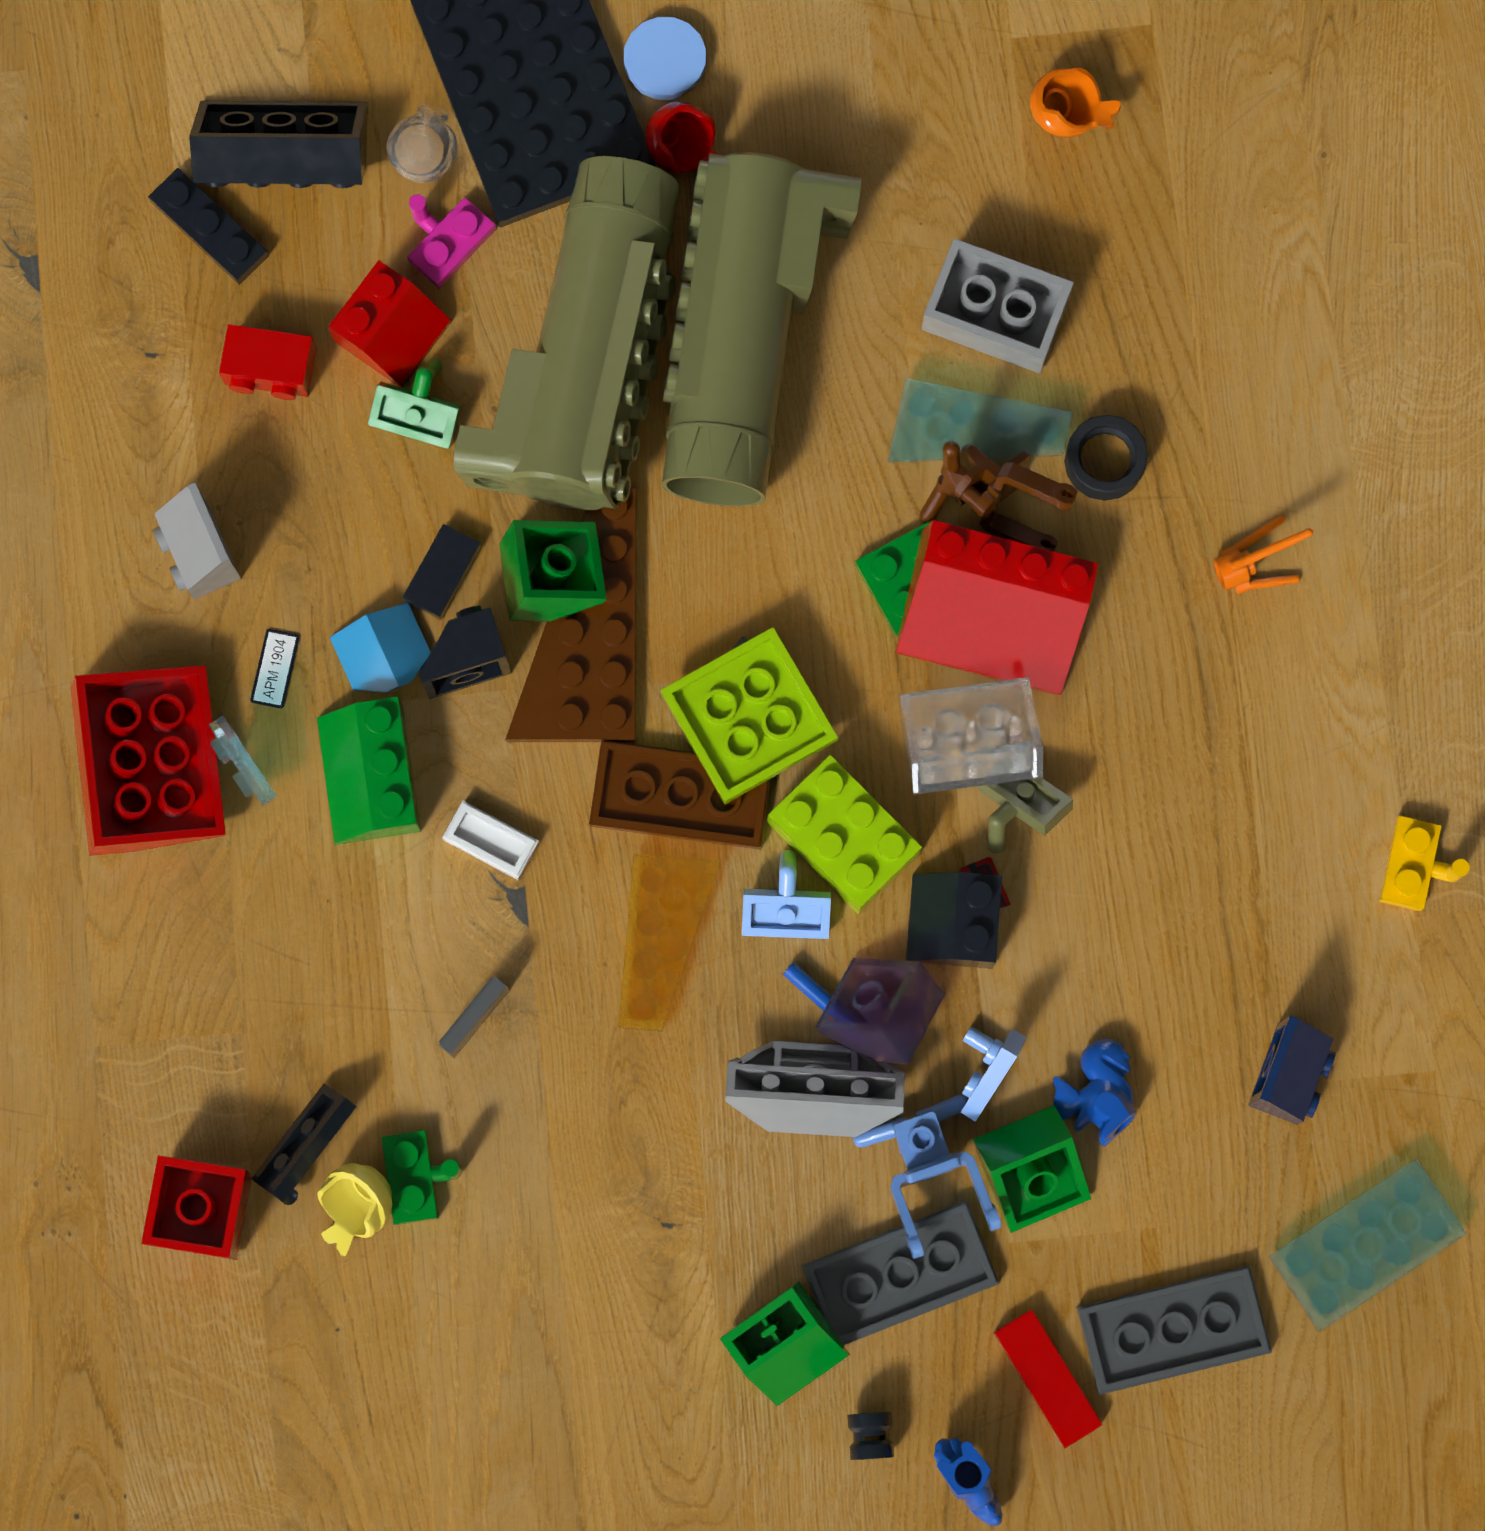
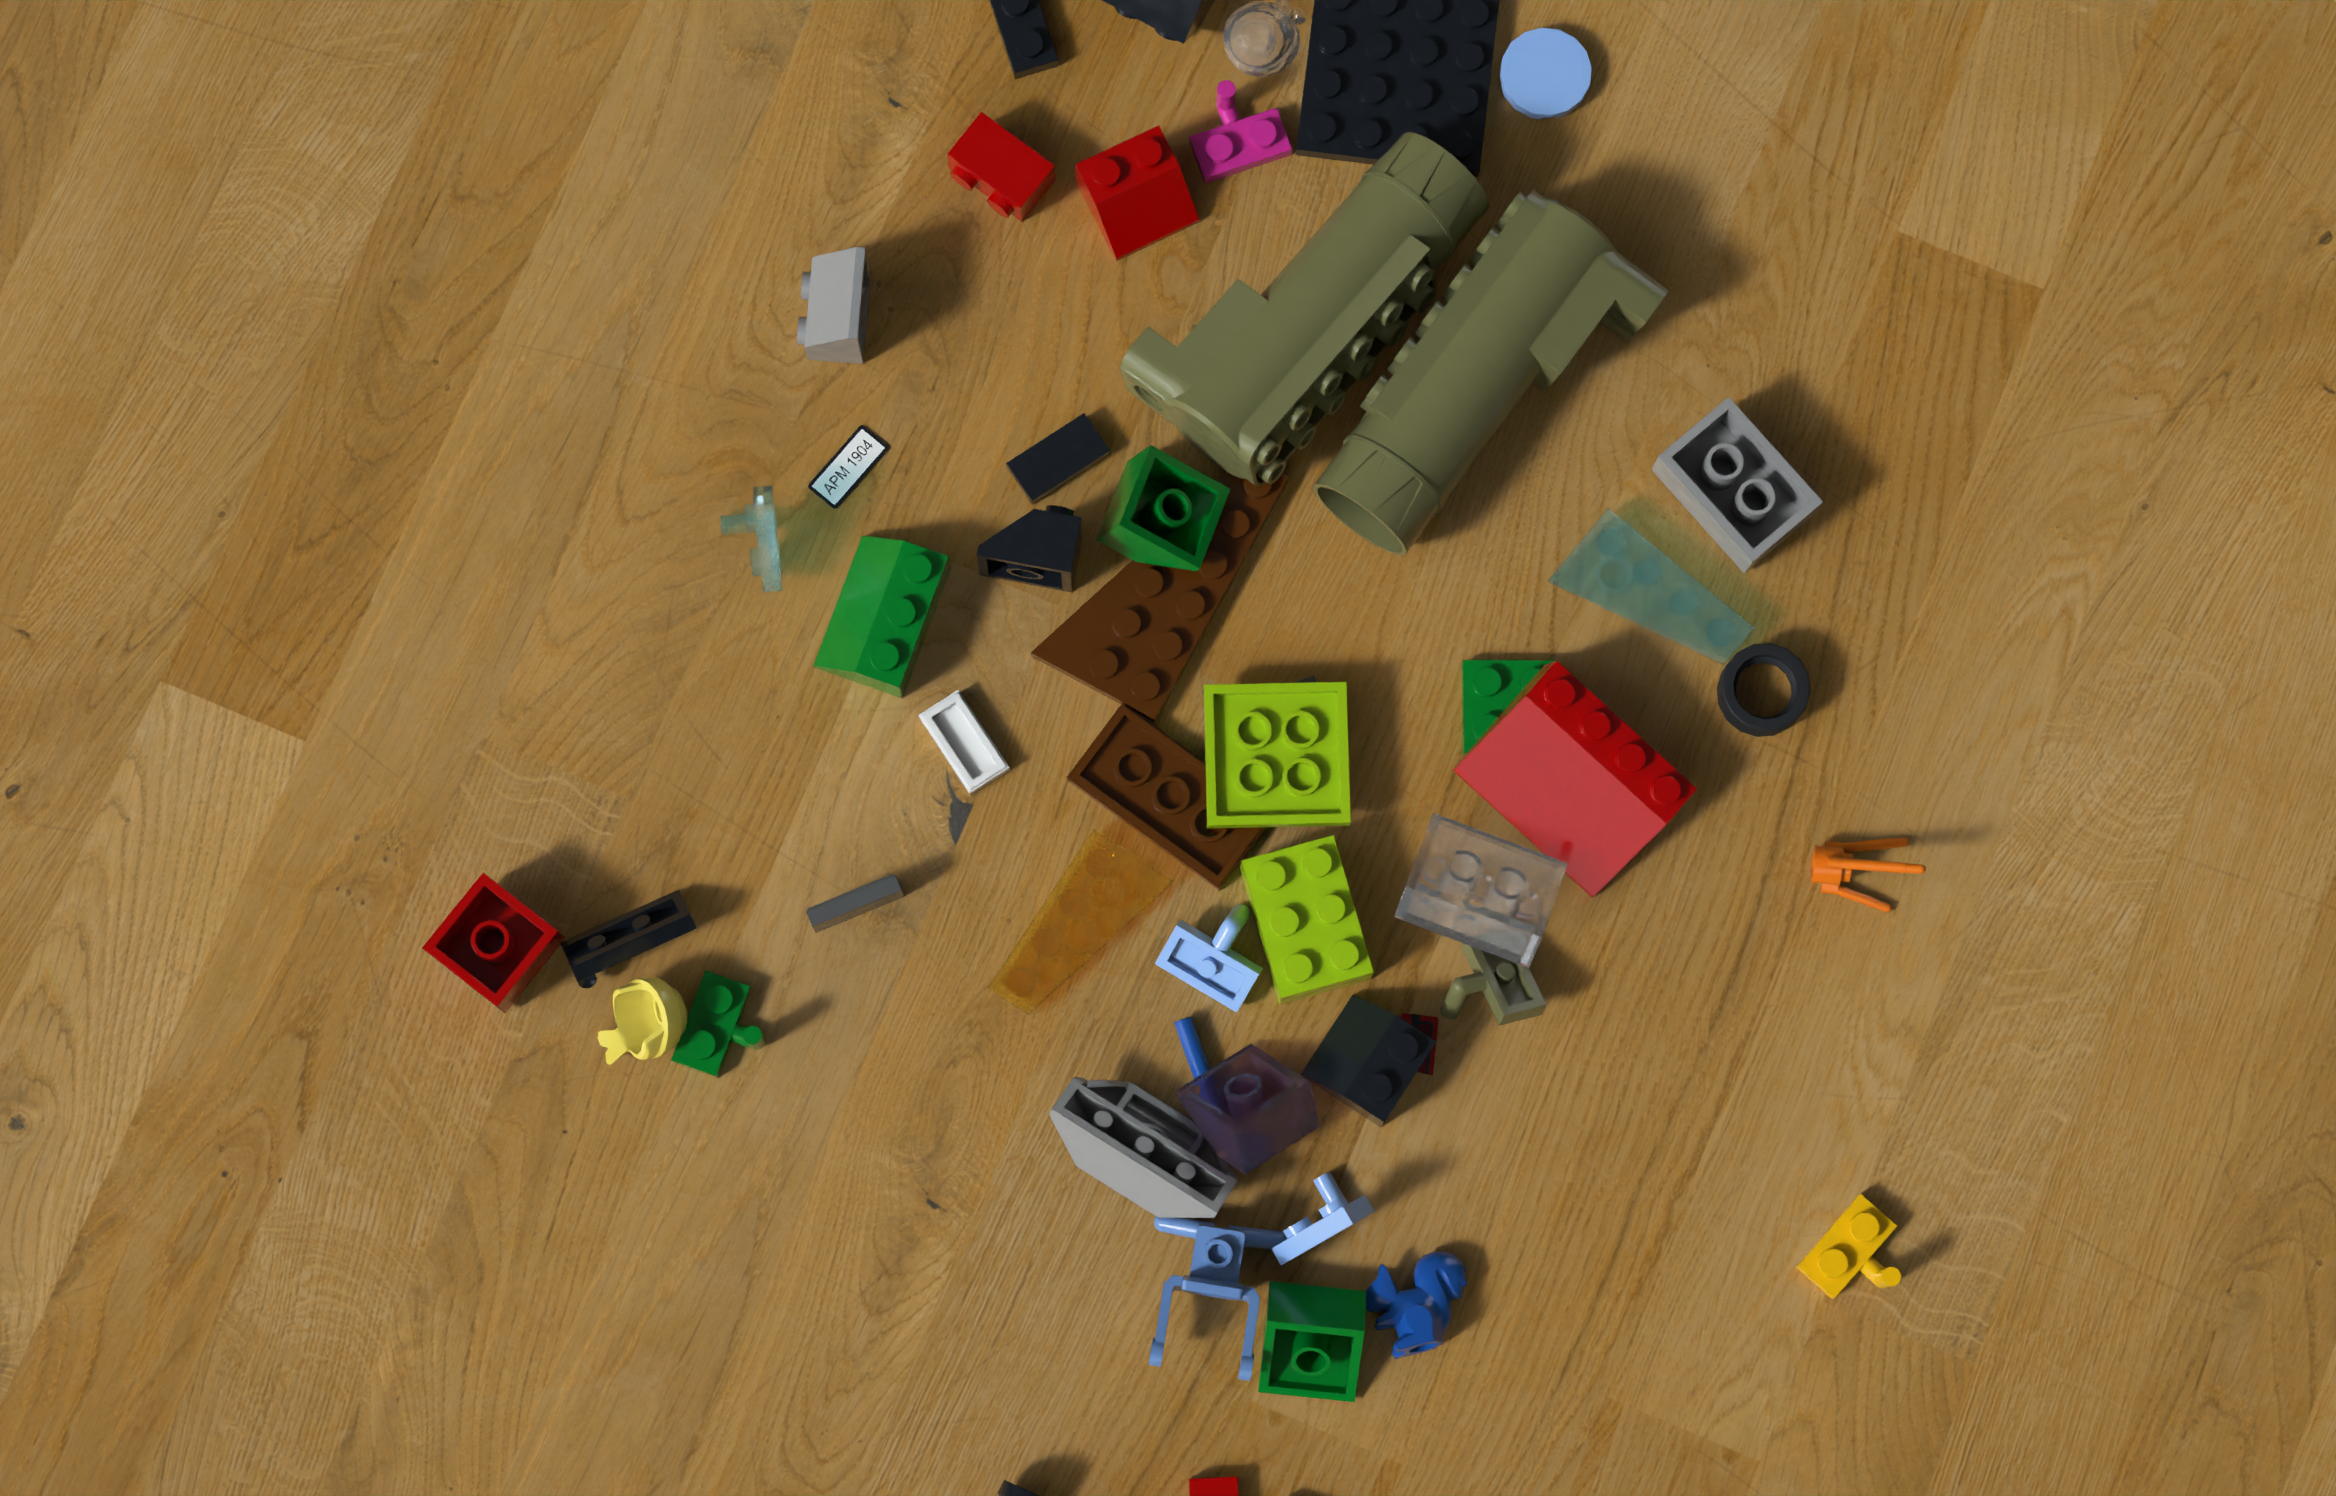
camera: 25 degrees right, 0 degrees up
red slope [70,665,226,856] -> none
dark azure slope [329,603,431,693] -> none
plate [368,358,462,449] -> none
red hat [645,102,721,174] -> none
green slope [720,1281,850,1406] -> none
dark grey tile [802,1201,999,1345] -> none
reddish brown piece [919,441,1078,551] -> none
orange hat [1030,67,1121,138] -> none
dark blue slope [1248,1015,1336,1125] -> none

